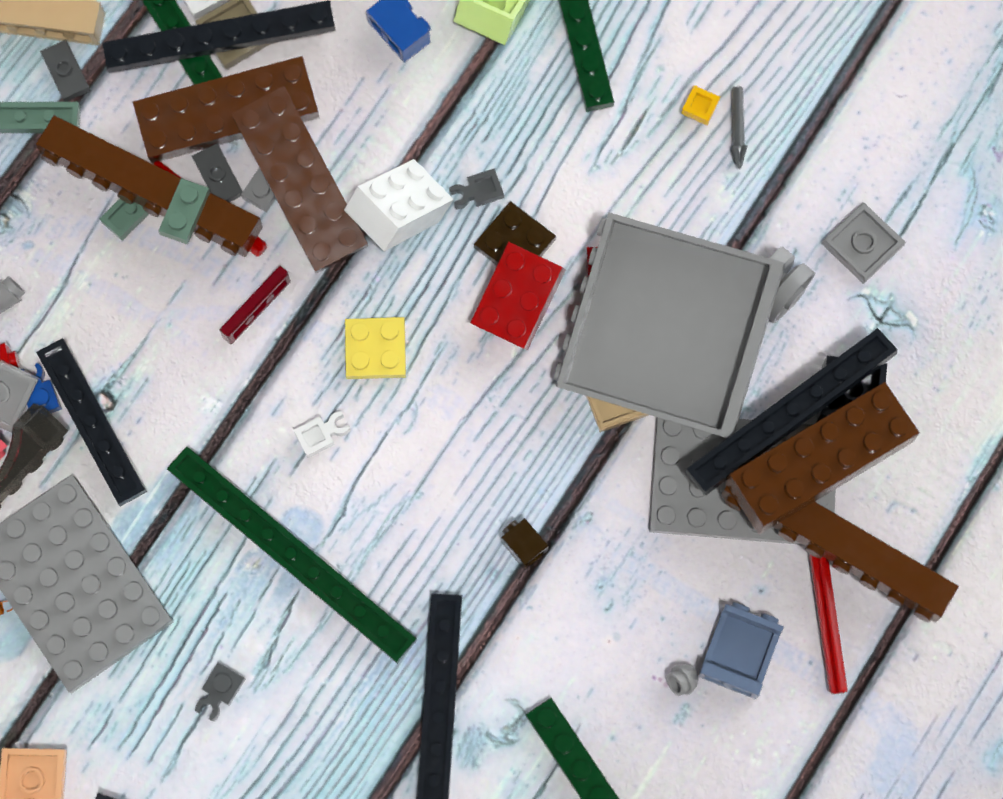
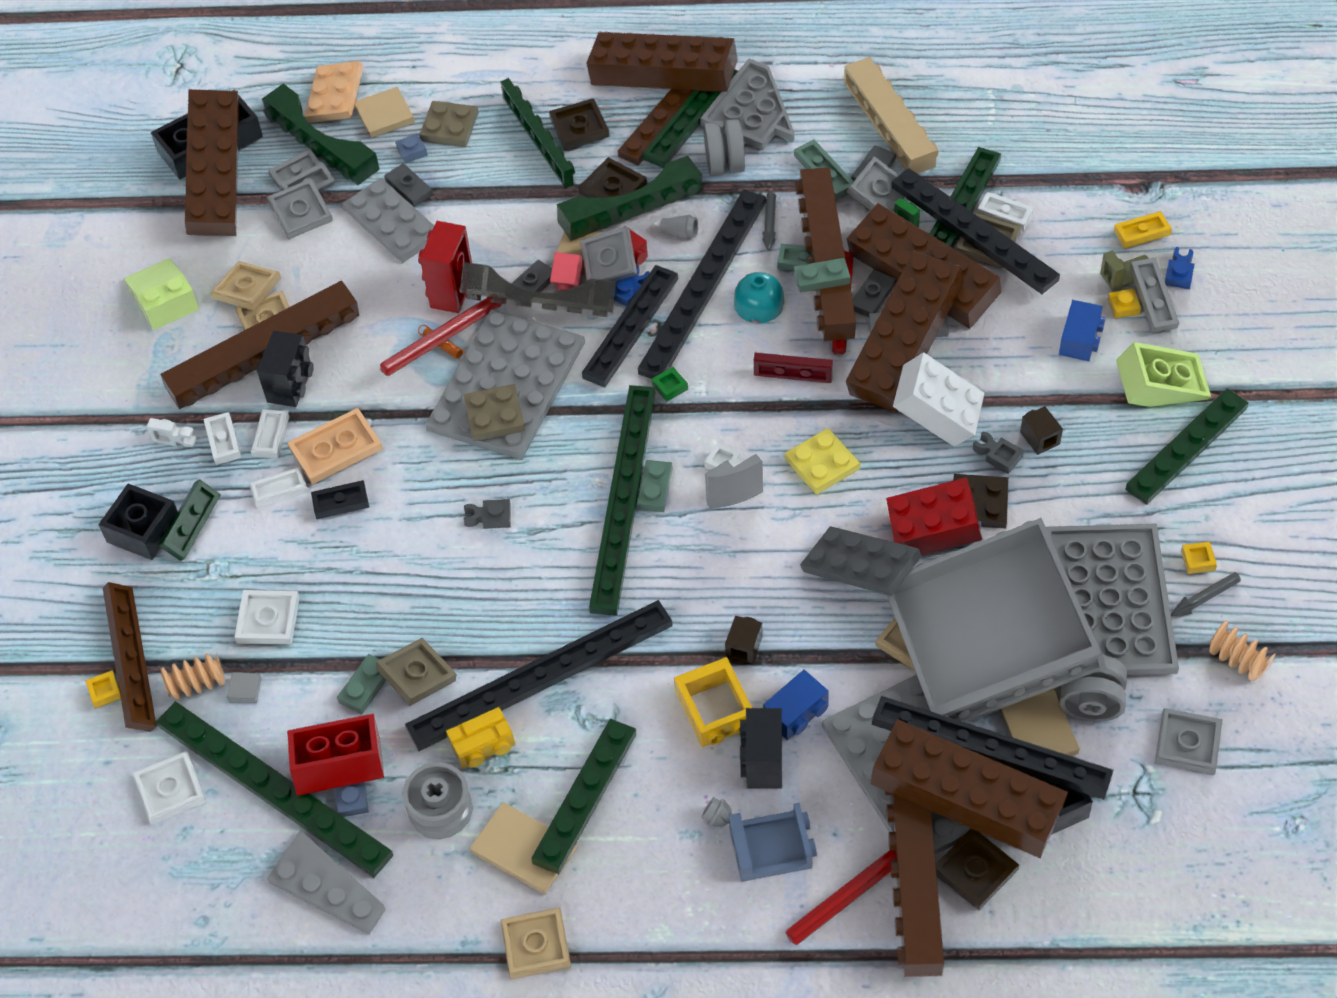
camera: 60 degrees right, 20 degrees down
none -> dark tan plate [463,384,525,442]
none -> sand green plate [637,460,673,512]
none -> black plate [638,189,766,379]
none -> green plate [652,367,688,402]
none -> yellow window [674,657,752,747]
none -> light grey slope [705,454,763,508]
none -> teal cylinder [734,272,784,323]
none -> black brick [740,708,782,789]
none -> dark grey piece [762,192,776,250]
none -> blue brick [763,669,829,741]
none -> dark grey plate [800,526,922,596]
none -> light grey tile [846,156,904,212]
none -> green plate [894,198,920,227]
none -> dark brown plate [936,829,1019,911]
none -> tan tile [999,688,1080,756]
none -> dark brown brick [1020,406,1063,455]
none -> light grey plate [1046,524,1179,675]
none -> light nougat piece [1209,620,1276,682]

